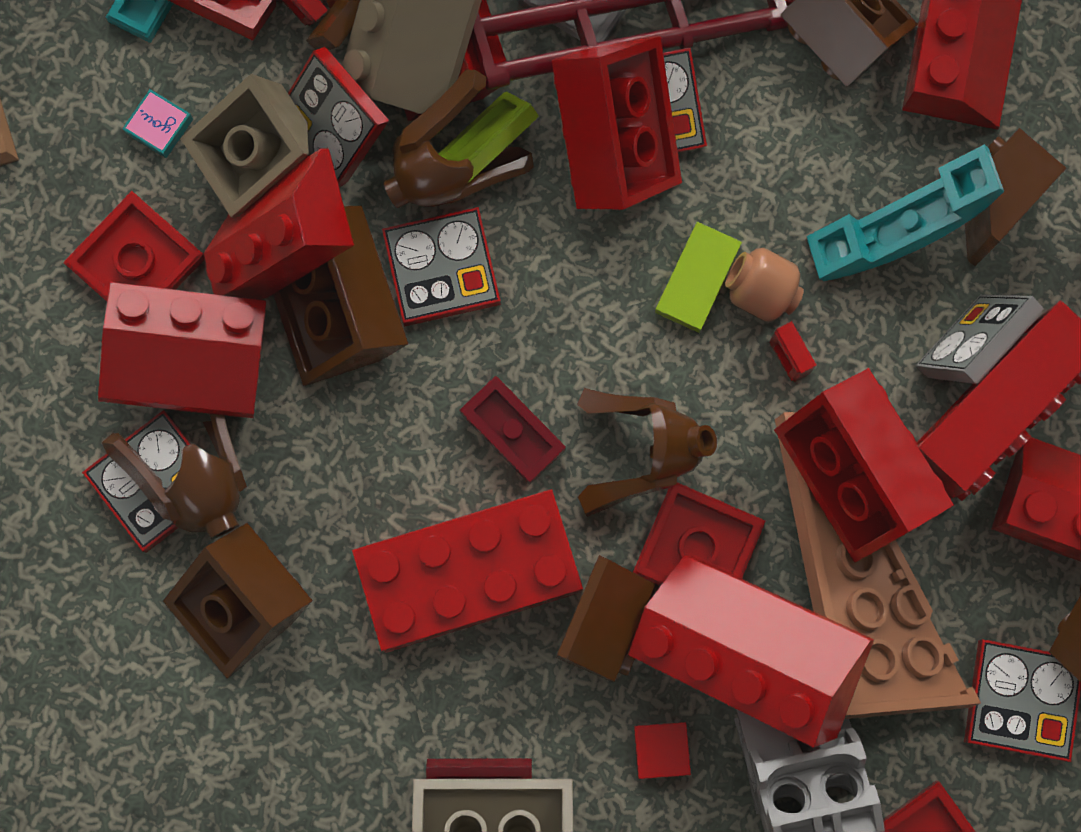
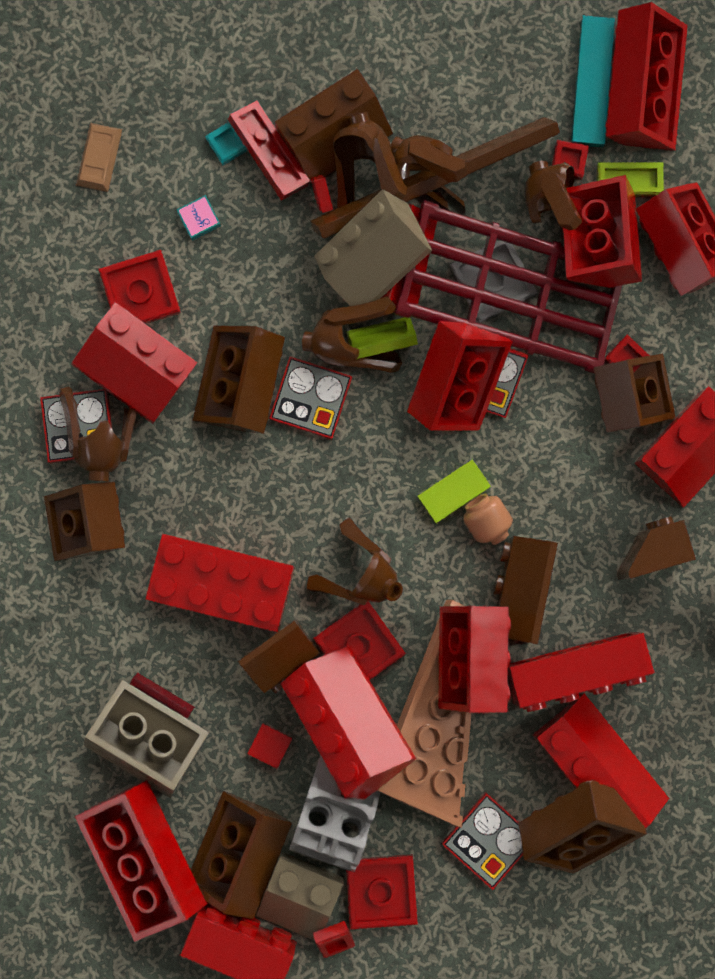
camera: 30 degrees right, 5 degrees up
dark tan slope [180,74,309,218] -> none
red slope [204,148,354,300] -> none
tile [288,47,389,187] -> none
dark red plate [459,376,566,485] -> none
red tile [769,321,817,382] -> none
teal slope [807,144,1004,281] -> none
tile [916,294,1044,384] -> none
none -> reddish brown slope [493,536,558,644]

